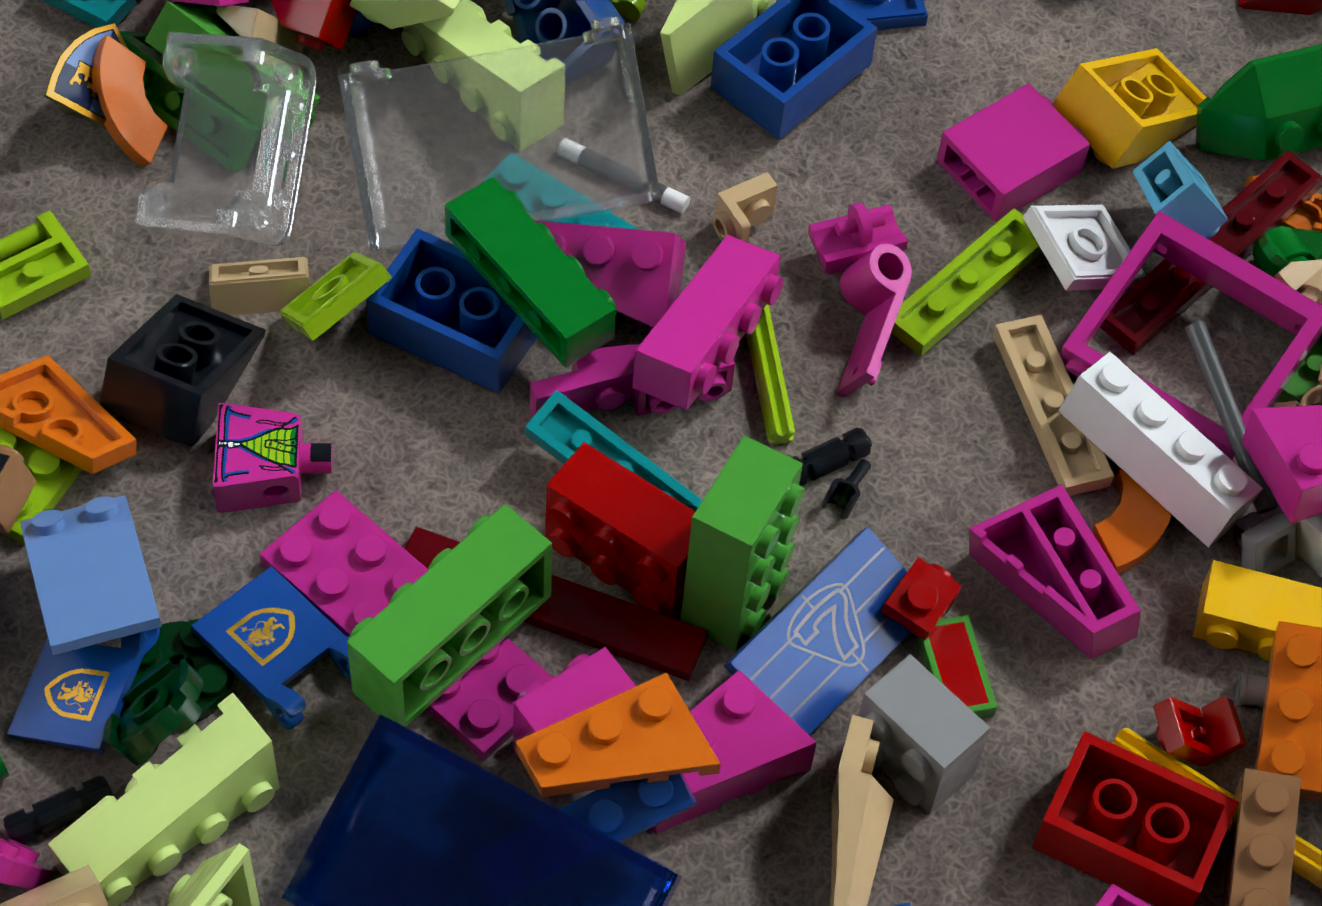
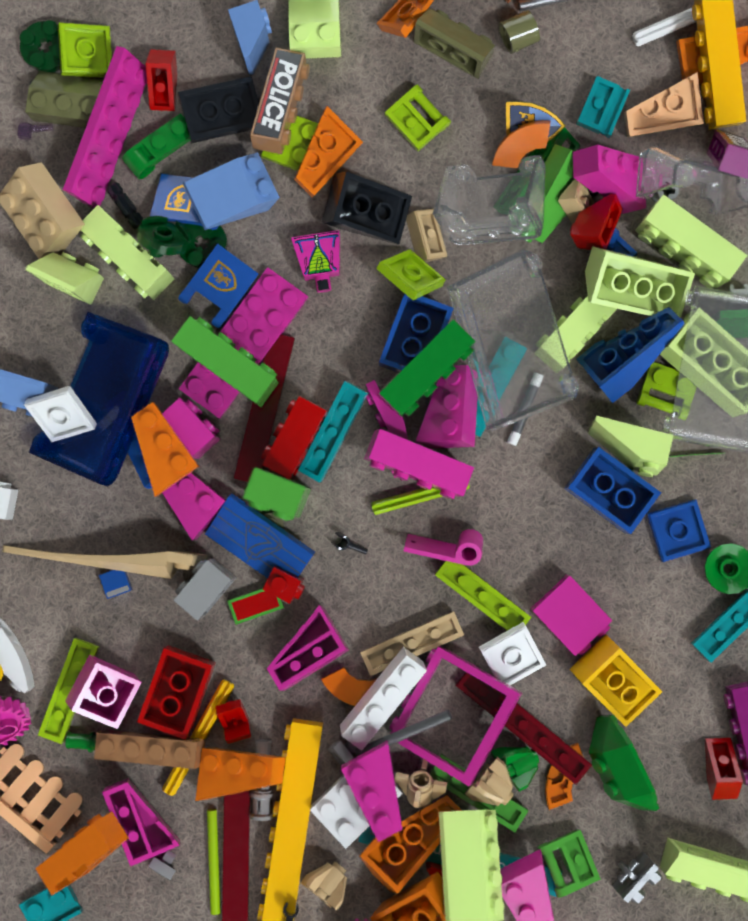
camera: 90 degrees right, 30 degrees up
tan bracket [713,172,778,243] -> none
black axle [792,428,872,486] -> none
dark pink hips [808,202,908,275] -> none
medium azure brick [1132,141,1228,239] -> none

